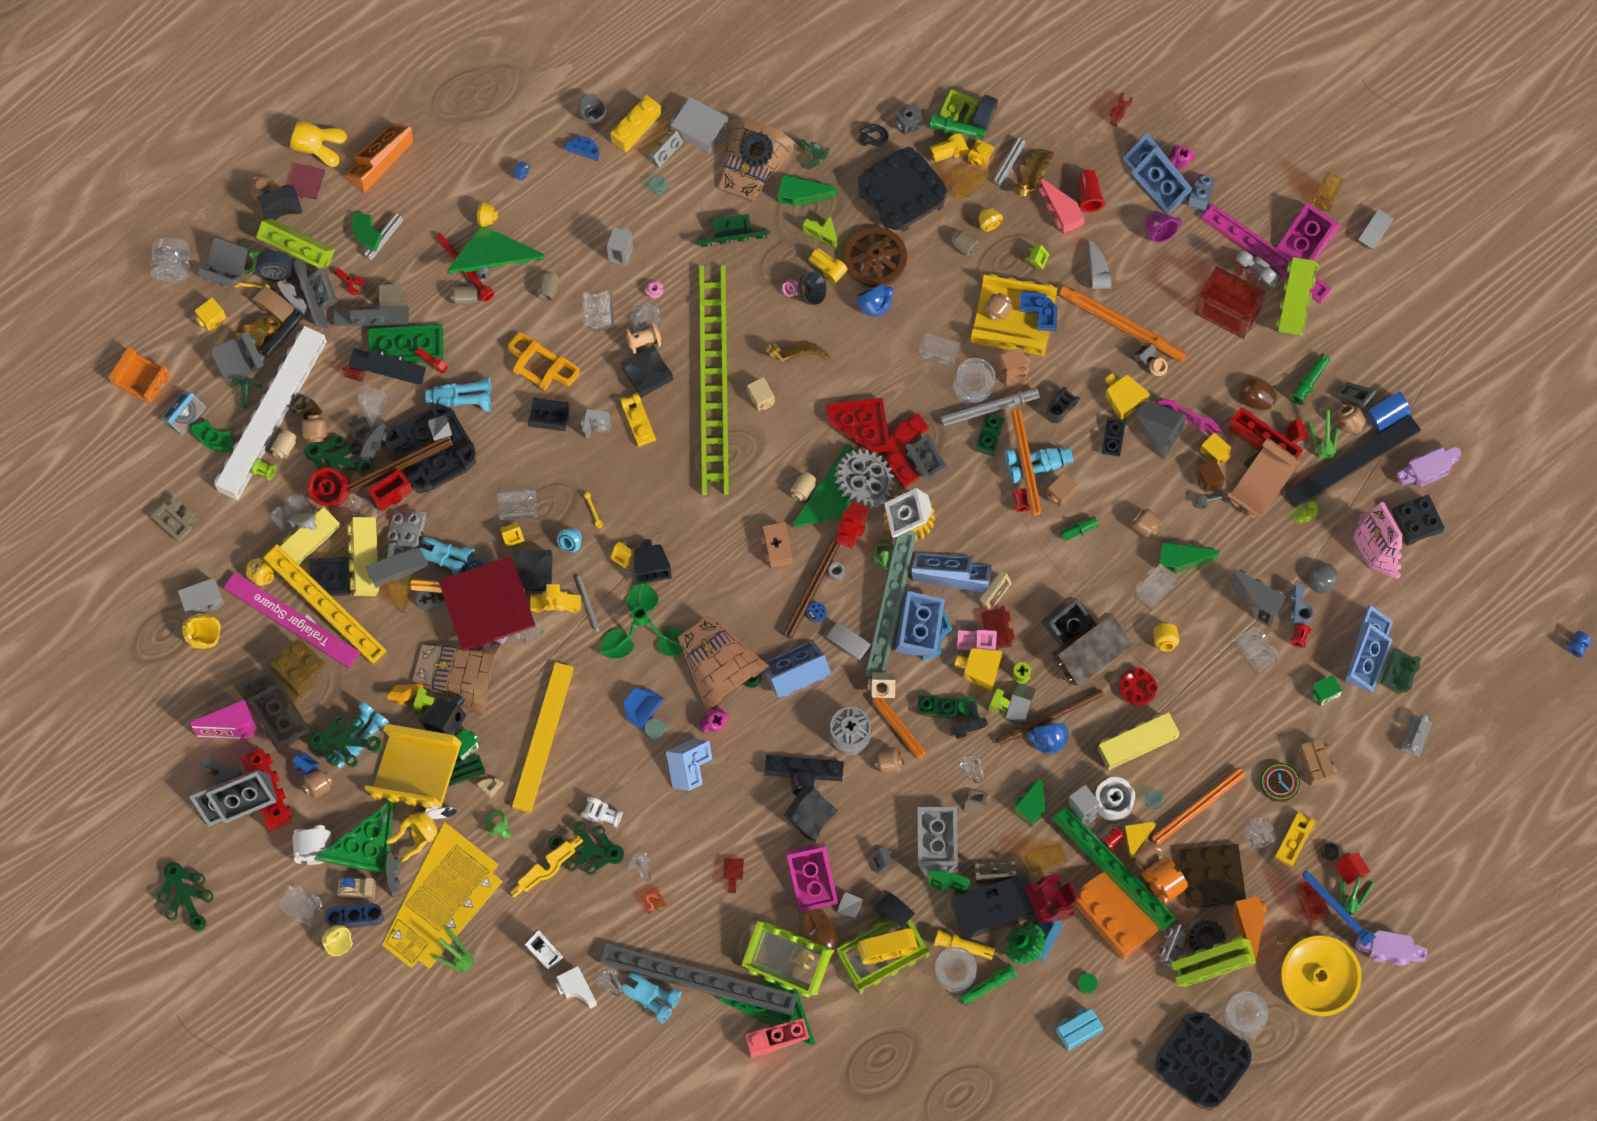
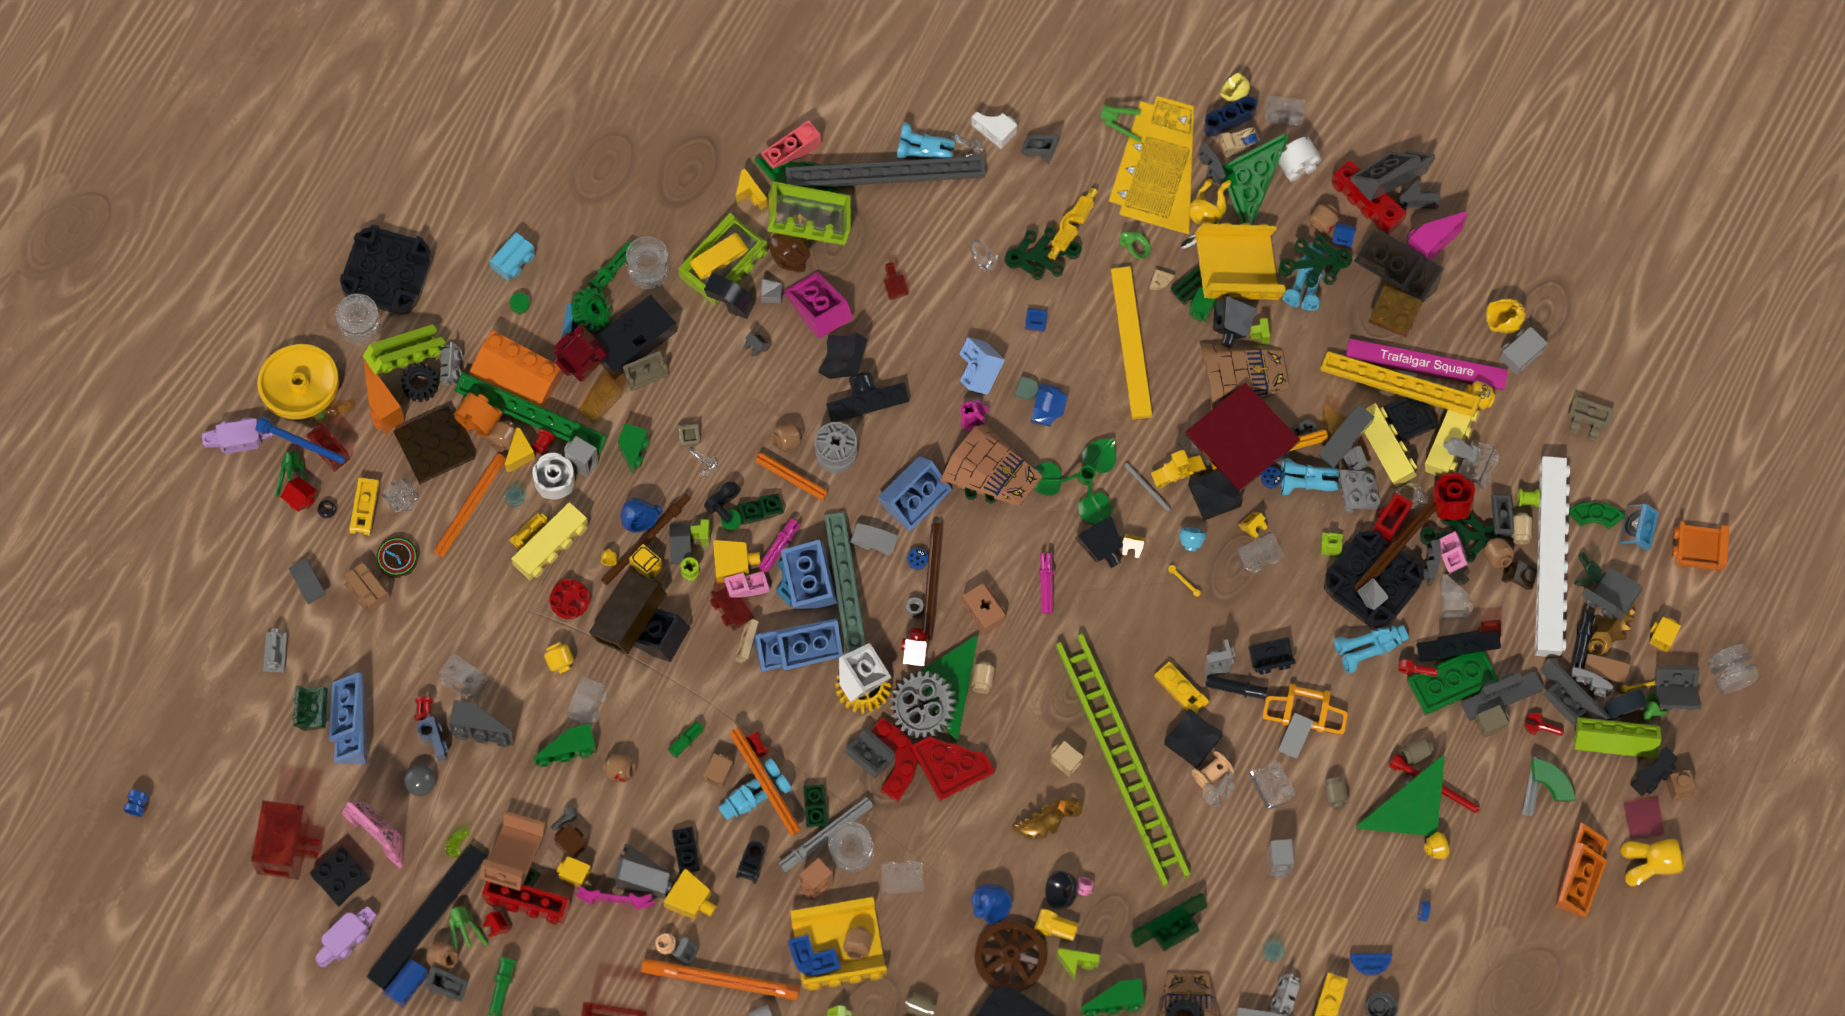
camera: 155 degrees right, 0 degrees up
dark green plant [157,862,214,932] -> none
light orange piece [387,684,423,705] -> none
white connector [581,797,623,828] -> none
clear orange tile [639,887,666,914] -> none
bright pink plate [645,281,663,299] -> none
tan brick [868,672,895,698] -> none
bright green piece [872,541,894,569] -> none
light grey slope [917,807,958,878] -> none
green slope [927,871,970,895] -> none
yellow pin [934,929,995,960] -> none
reddish brown hat [1240,377,1277,410] -> none
green brick [1310,674,1343,706] -> none
none -> clear red piece [251,800,321,880]
none -> dark grey slope [289,558,326,605]
none -> yellow hinge [509,513,548,550]
none -> yellow hinge [600,549,617,566]
none -> yellow brick [629,544,662,580]
none -> yellow slope [736,168,767,210]
none -> dark pink axle [759,519,800,572]
none -> blue tile [1025,308,1047,332]
none -> dark pink axle [1038,553,1054,614]
none -> black axle [1205,675,1268,700]
none -> light grey tile [1278,712,1314,759]
none -> lime tile [1320,532,1343,556]
none -> bright pink slope [1438,531,1468,573]
none -> dark grey slope [1491,494,1514,538]

